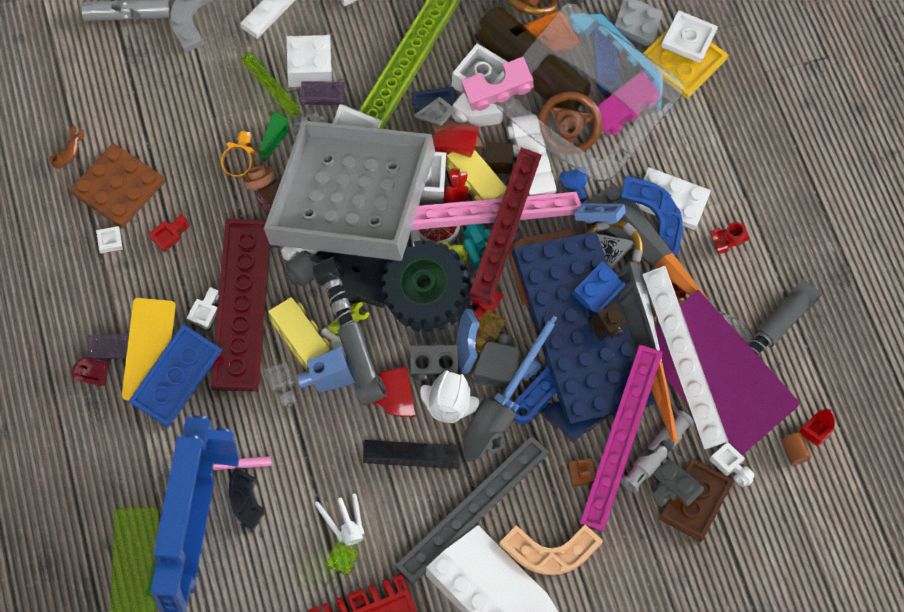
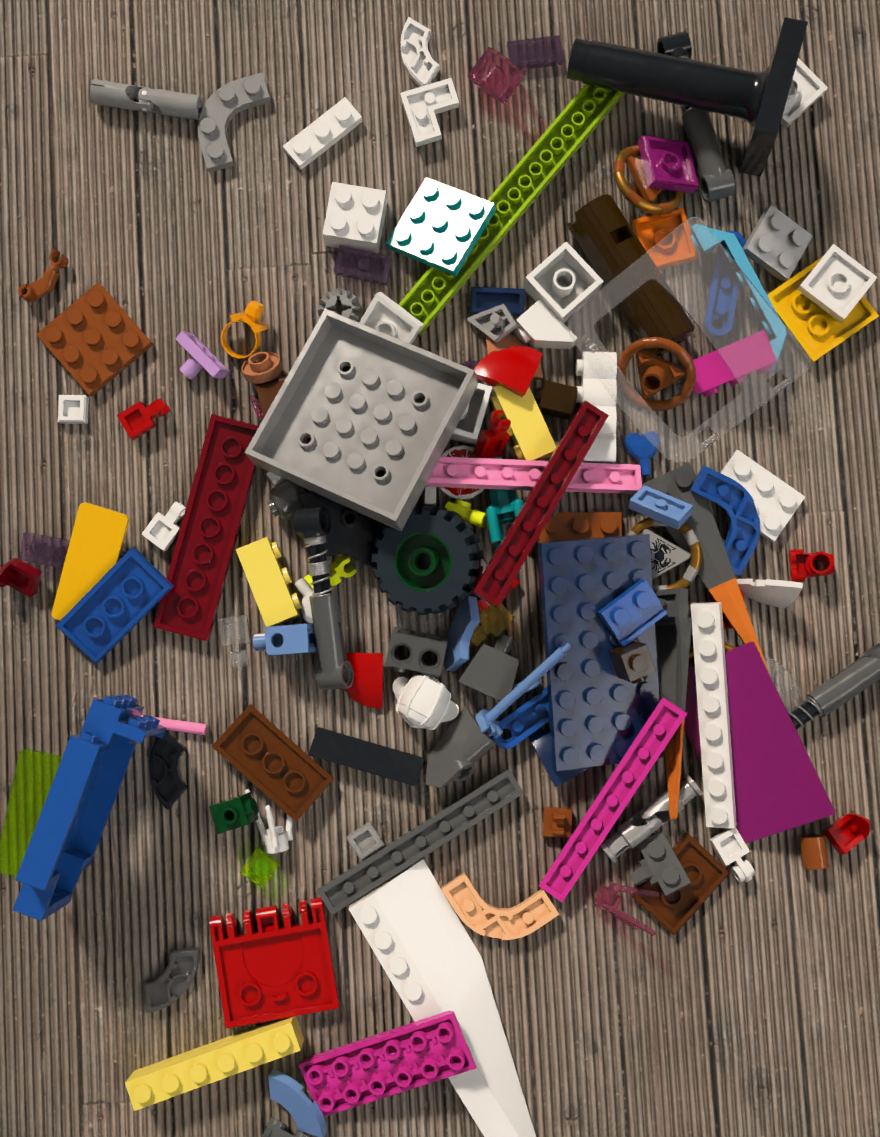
camera: 15 degrees right, 20 degrees up
clear neon green axle [242,52,300,117] -> none
green slope [259,112,289,162] -> none
bright pink arch [461,57,534,111] -> none
none -> lavender tile [175,331,230,380]
none -> dark green brick [209,792,258,834]
none -> reddish brown plate [212,704,334,822]
none -> light grey tile [346,821,385,861]
none -> plate [386,177,497,277]
none -> clear pink plant [593,881,660,936]
none -> white brick [736,579,803,608]

